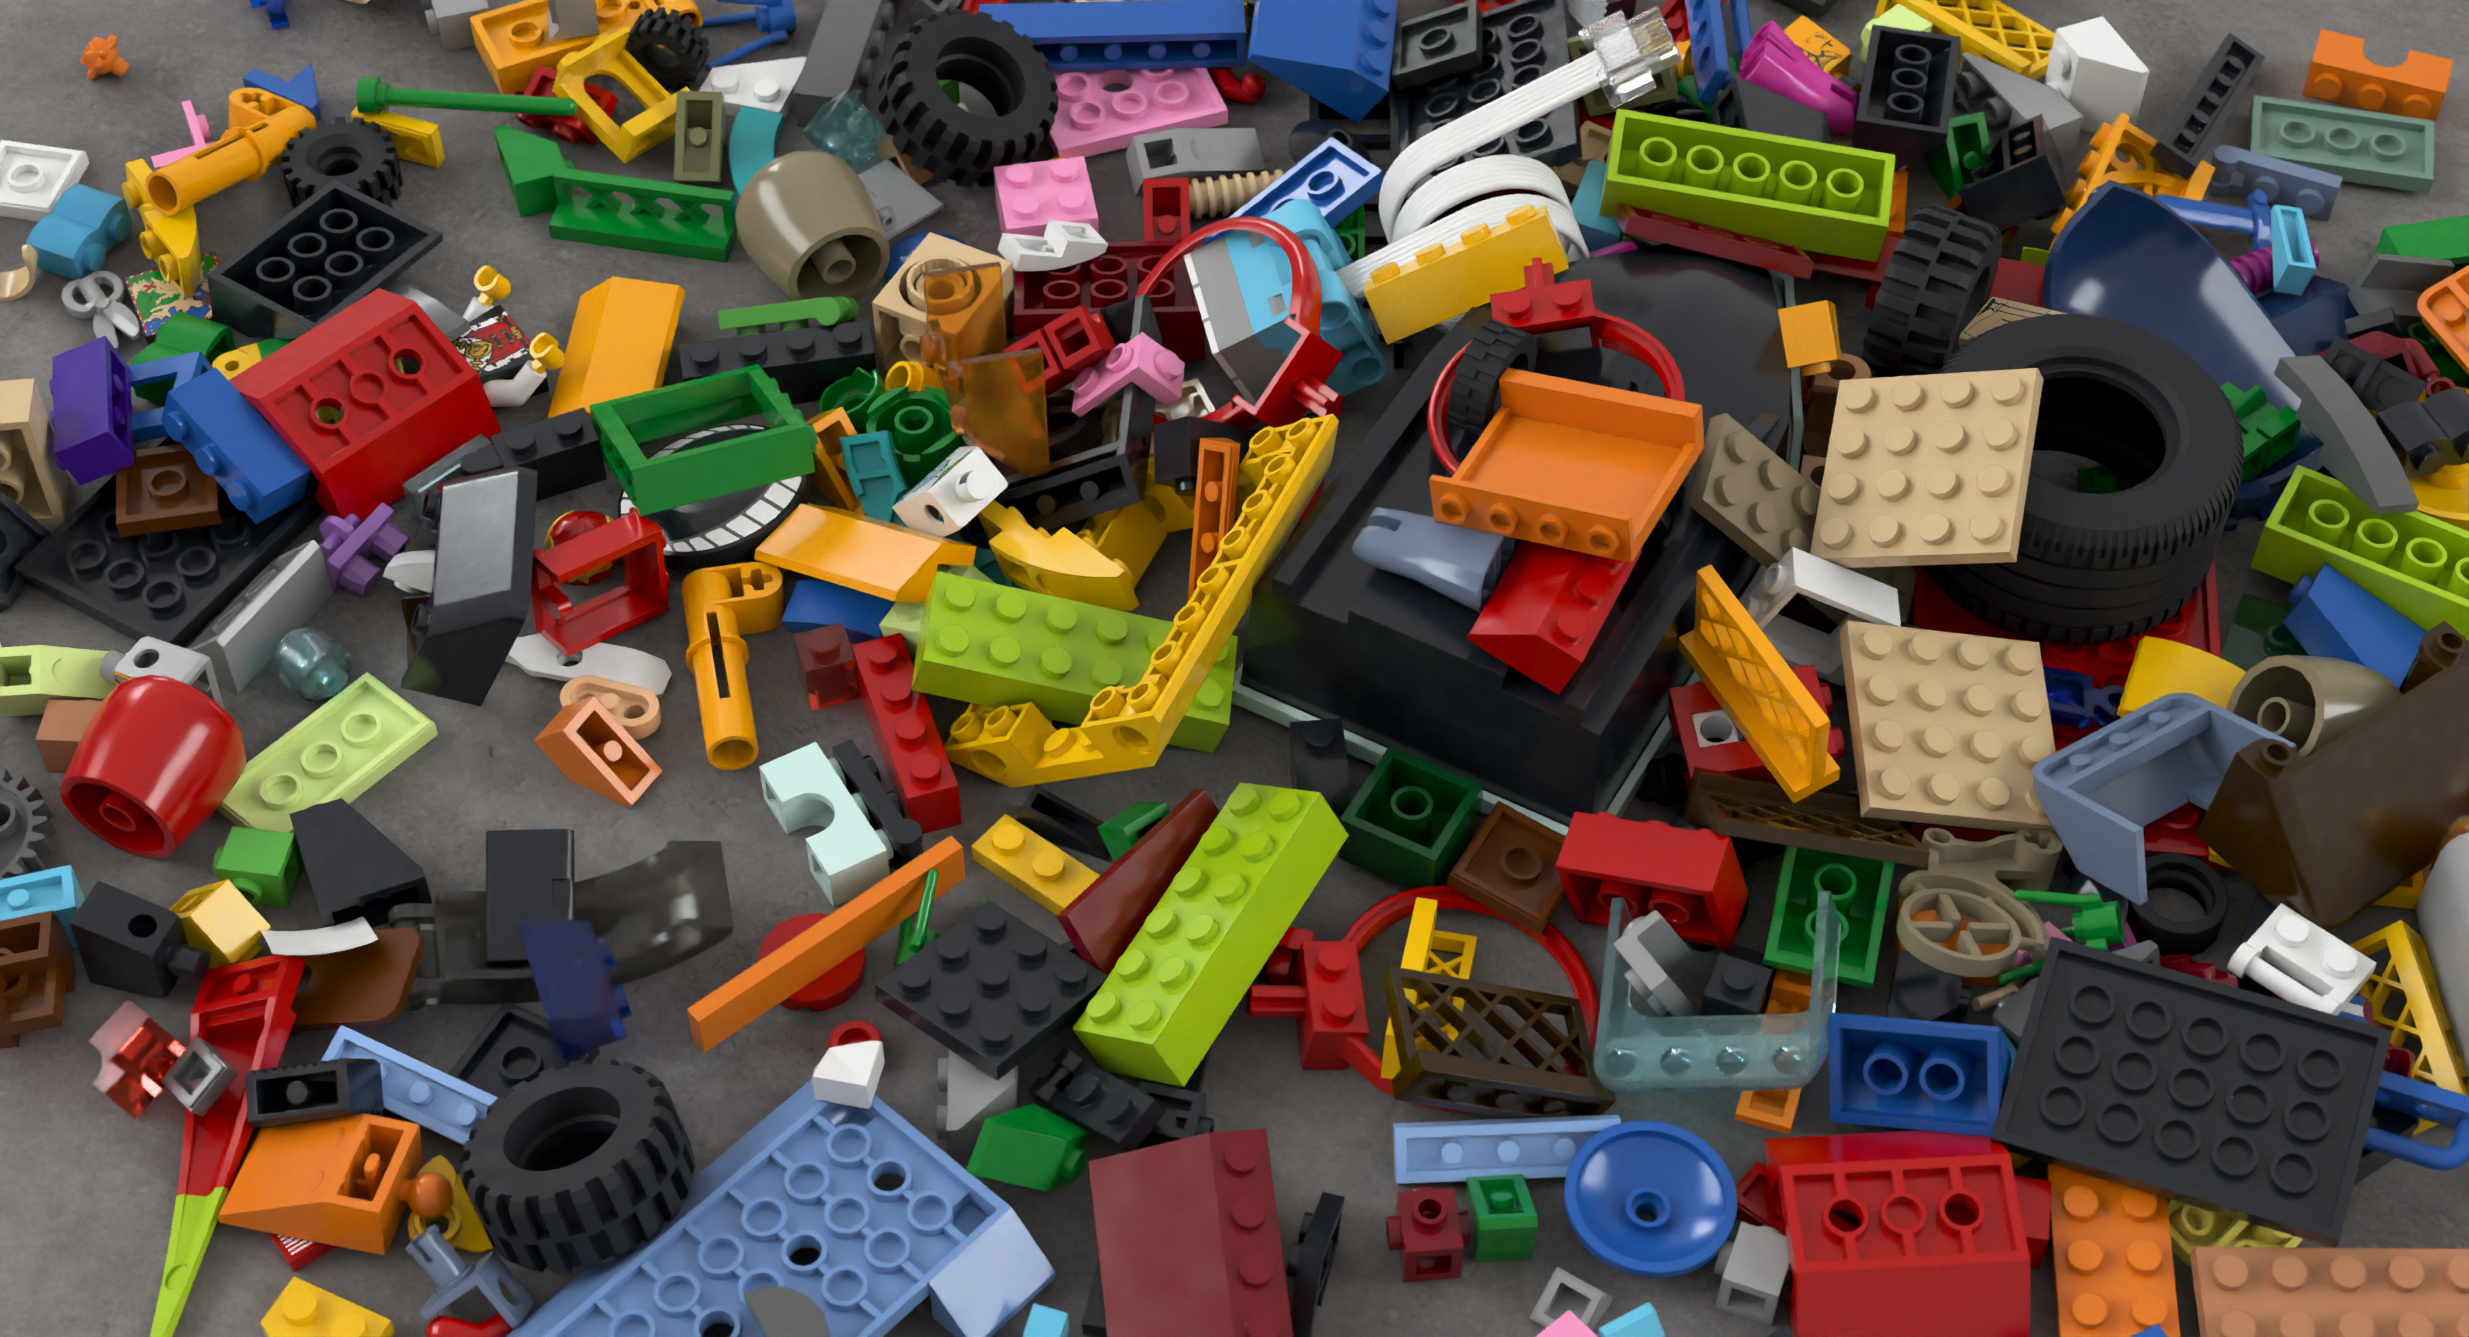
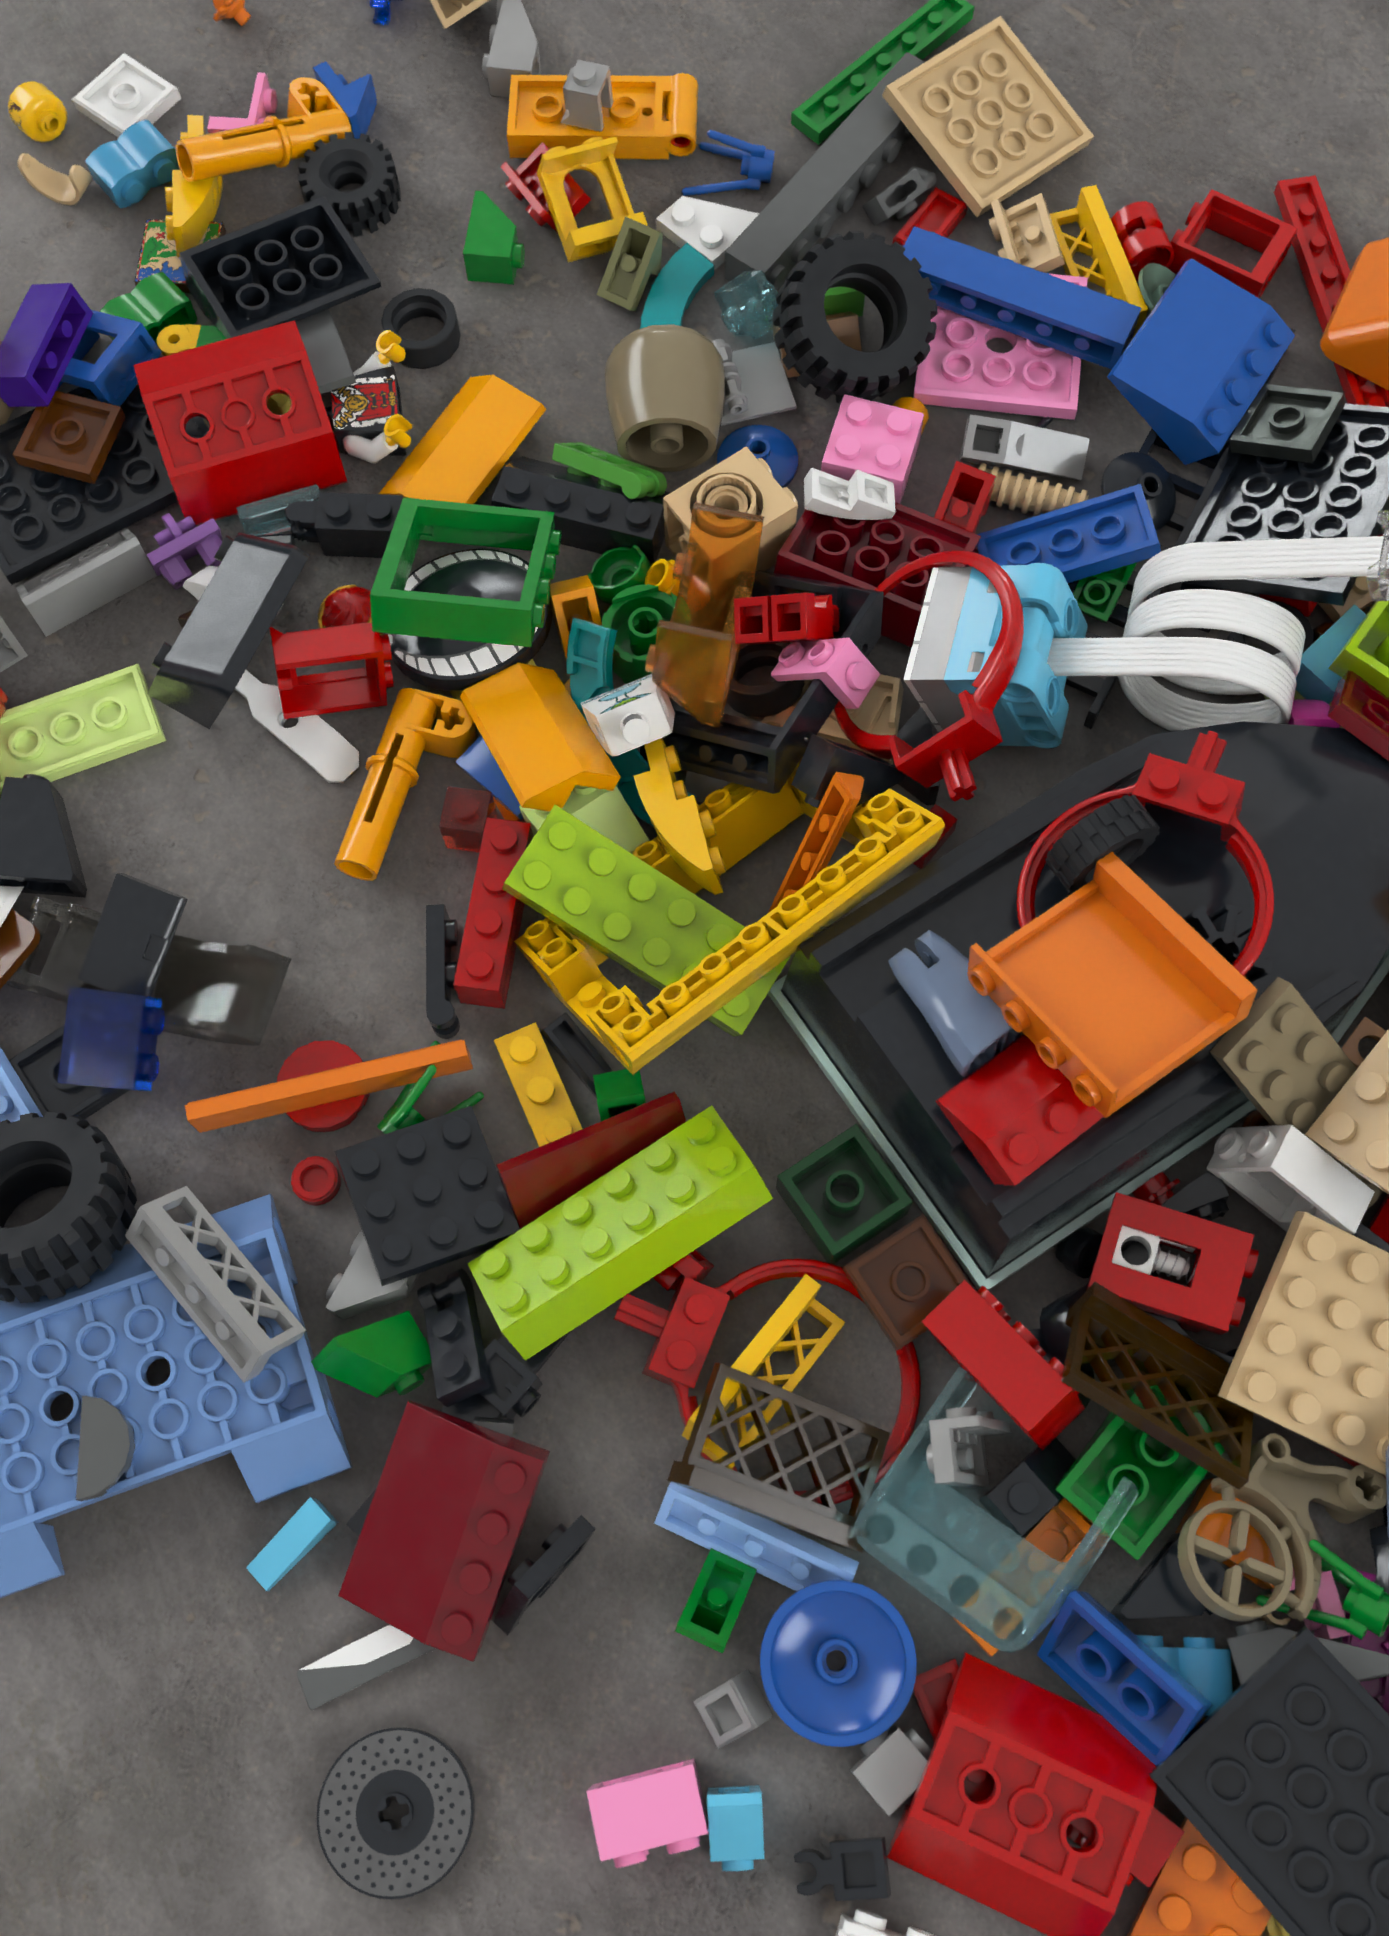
camera: 30 degrees right, 20 degrees up
light grey piece [61,271,142,352] -> none
blue brick [161,367,311,524] -> none
clear light blue head [273,626,352,702] -> none
yellow plate [351,106,446,168] -> none
green piece [356,77,577,116] -> none
orange slope [533,696,663,807] -> none
green fence [548,167,738,263] -> none
light nougat plate [560,675,661,740] -> none
black tyre [625,7,710,92] -> none
light aqua arch [759,742,894,907] -> none
white slope [811,1040,885,1109] -> none
red arm [1208,67,1266,104] -> none
black slope [1289,718,1351,821] -> none
yellow brick [1364,204,1569,345] -> none
dark red brick [1386,1186,1471,1283] -> none
light orange fence [1678,564,1840,803] -> none
none -> light grey fence [125,1186,306,1383]
none -> black tyre [381,288,461,369]

